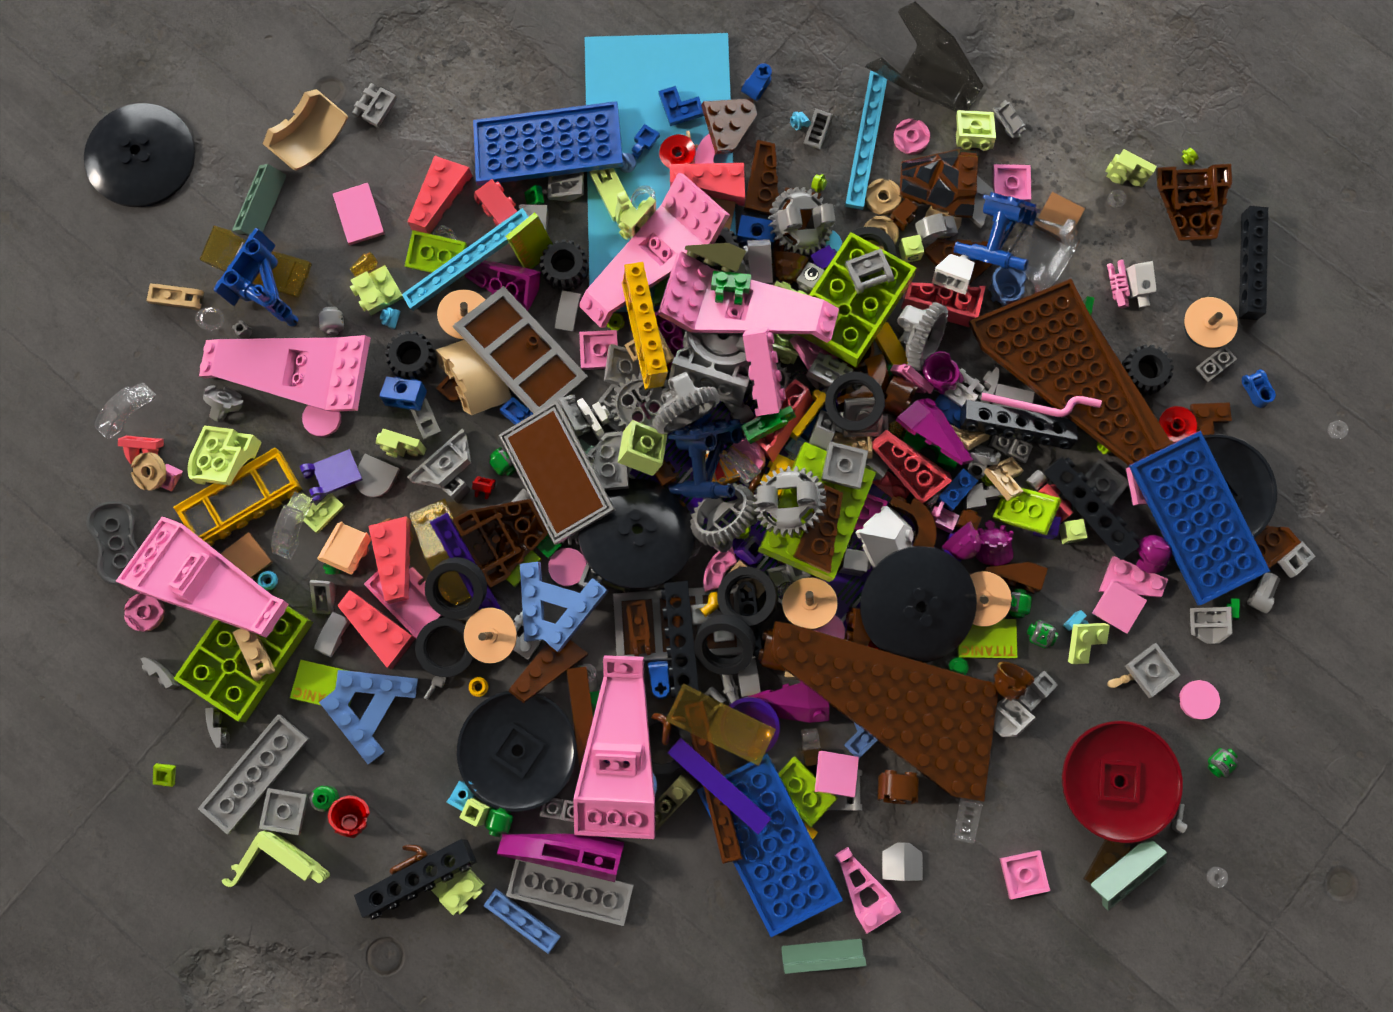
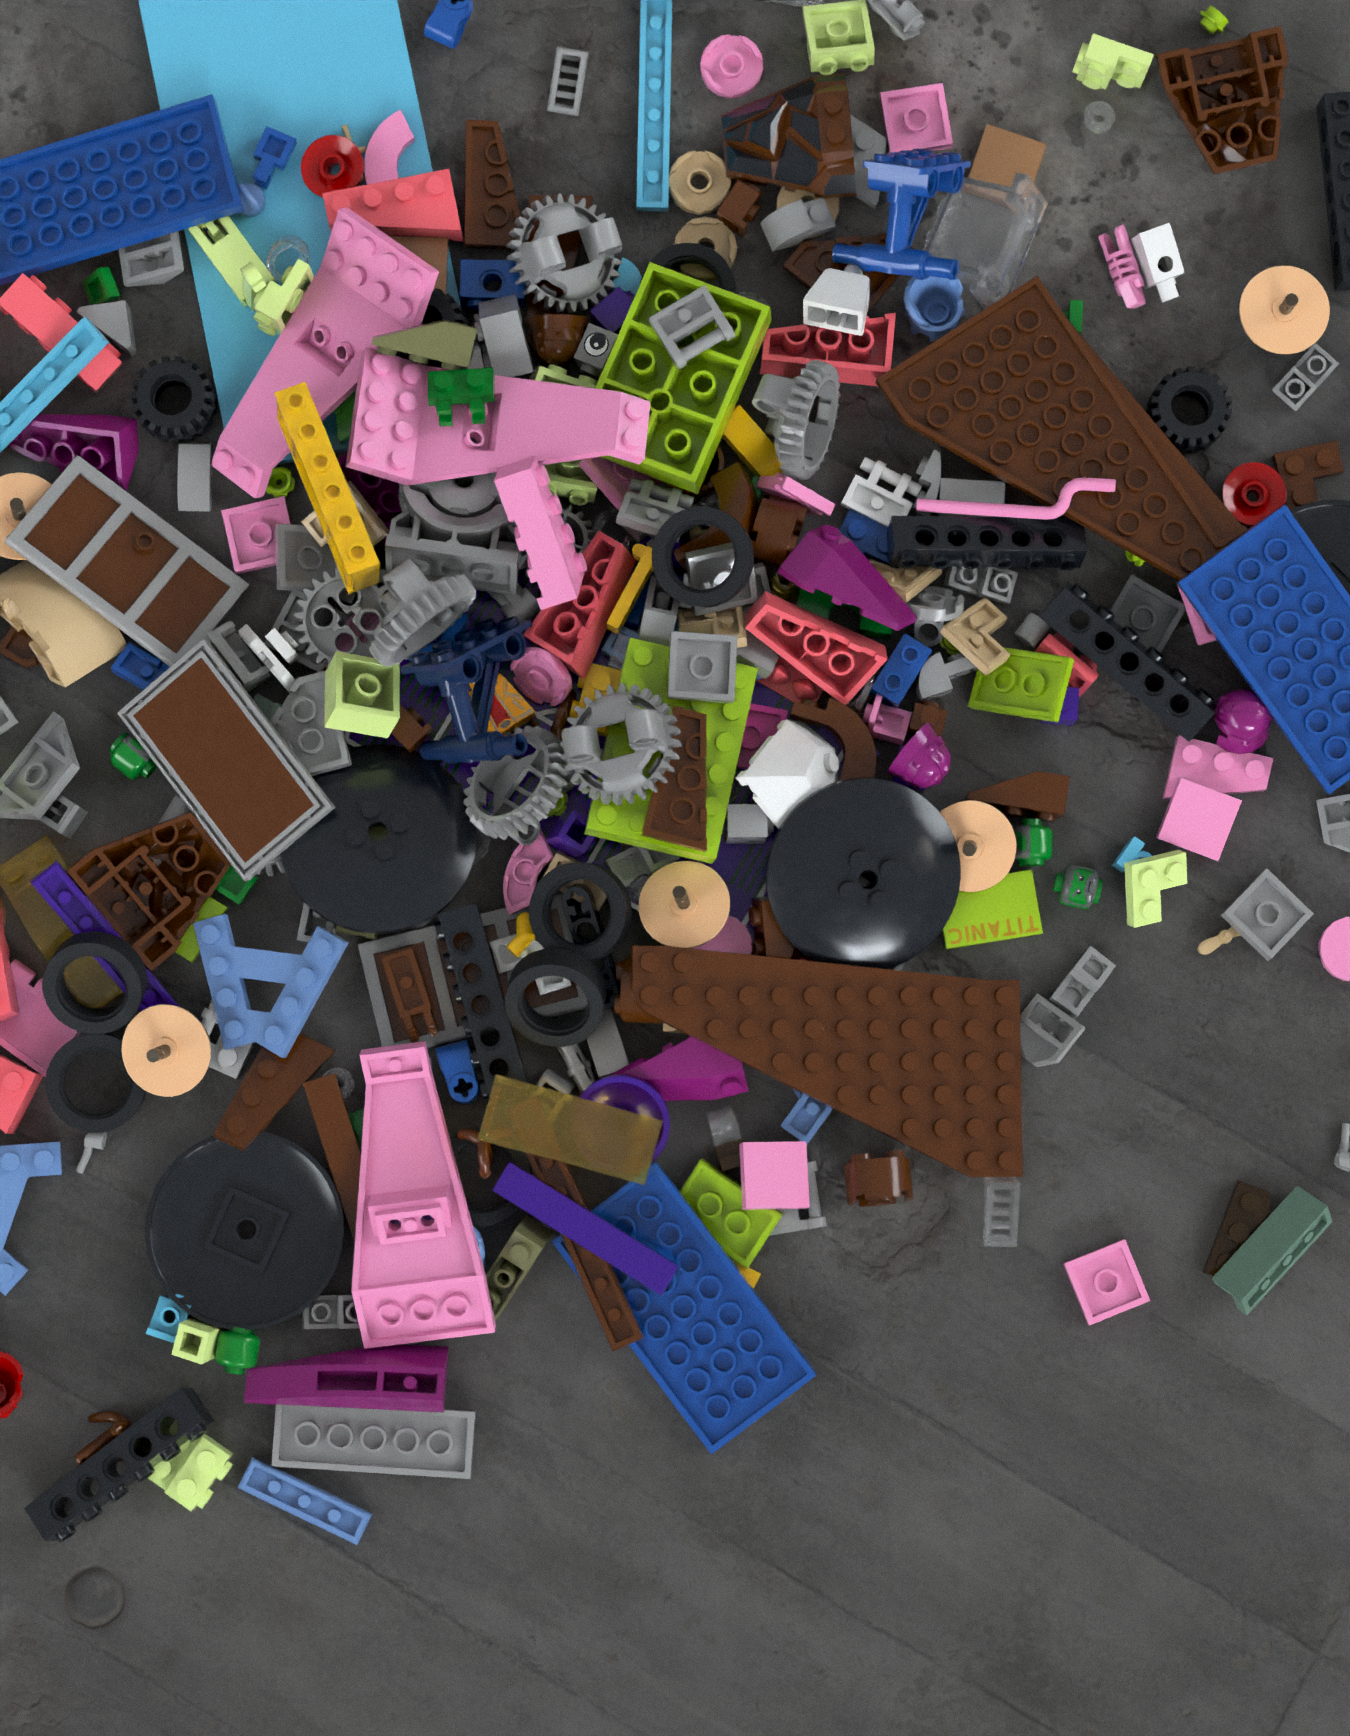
camera: 10 degrees left, 5 degrees up
yellow plate [469,677,489,697] -> none
red tile [472,476,496,499] -> none
lime tile [505,212,553,269] -> none
bright pink tile [548,548,586,586] -> none
blue plate [658,86,704,126] -> none
plate [701,98,757,154] -> none
clear slope [719,445,761,483] -> none
green hinge [741,406,796,444] -> none
sand green panel [781,938,866,974] -> none
medium azure plate [790,111,811,130] -> none
lime plate [811,174,827,193] -> none
bright pink plate [835,847,901,933] -> none
light grey slope [882,842,923,881] -> none
yellowish green brick [899,235,924,263] -> none
magenta hair [923,351,964,394] -> none
green plate [949,657,969,675] -> none
magenta hair [976,520,1014,566] -> none
reddish brown helmet [994,661,1035,701] -> none
yellowish green brick [1059,519,1087,544] -> none
dark red dish [1062,721,1183,843] -> none

